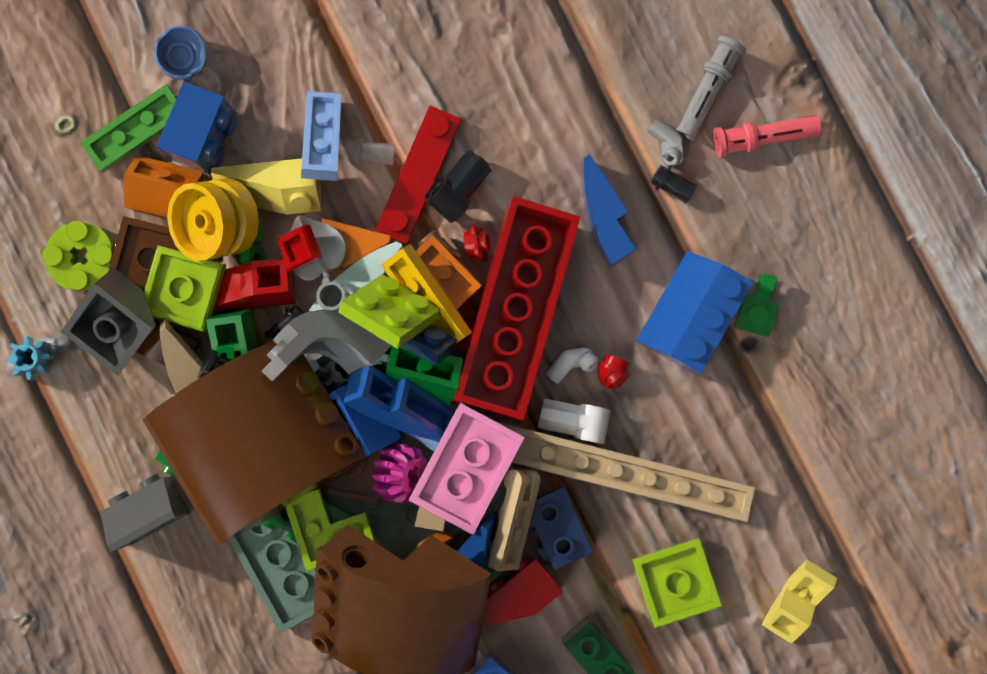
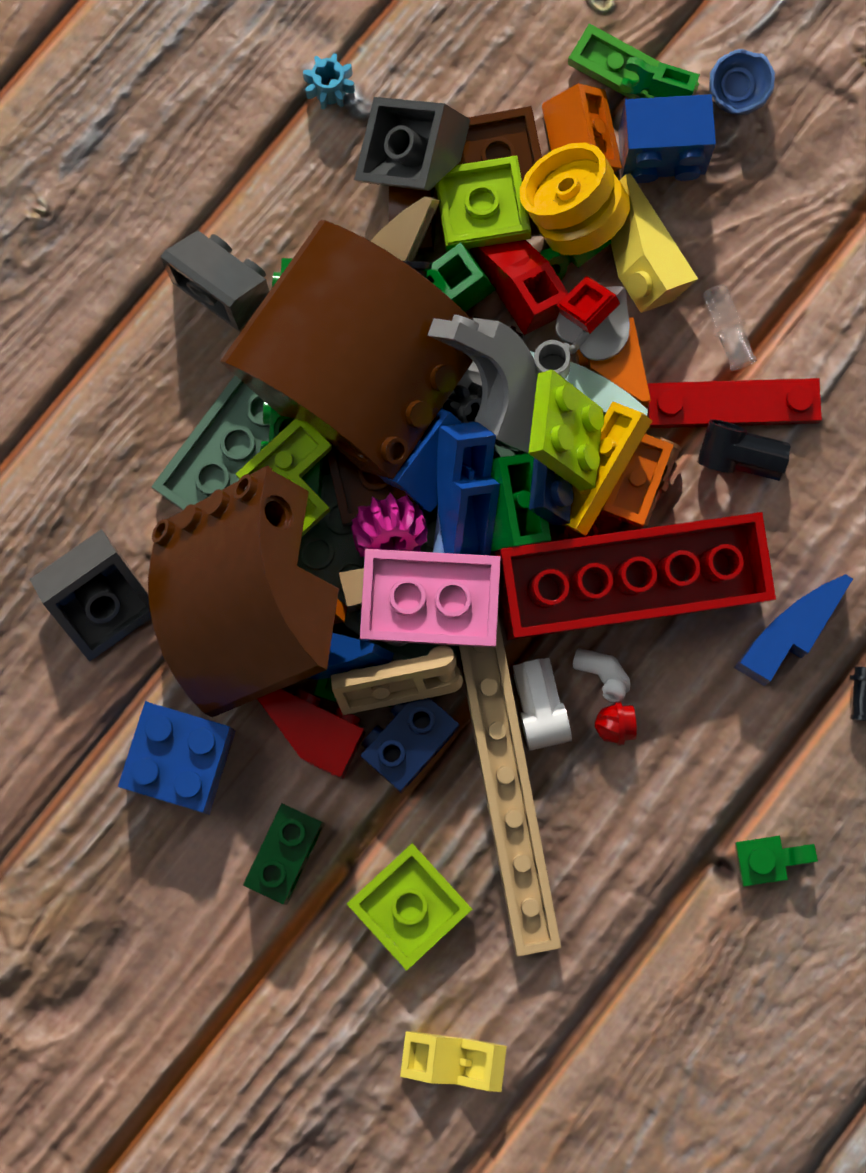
camera: 70 degrees right, 5 degrees down
lime plate [42,221,115,291] -> none
light blue plate [301,91,341,181] -> none
red plate [463,225,491,261] -> none
blue slope [636,251,753,375] -> none
none -> green plate [619,57,700,97]

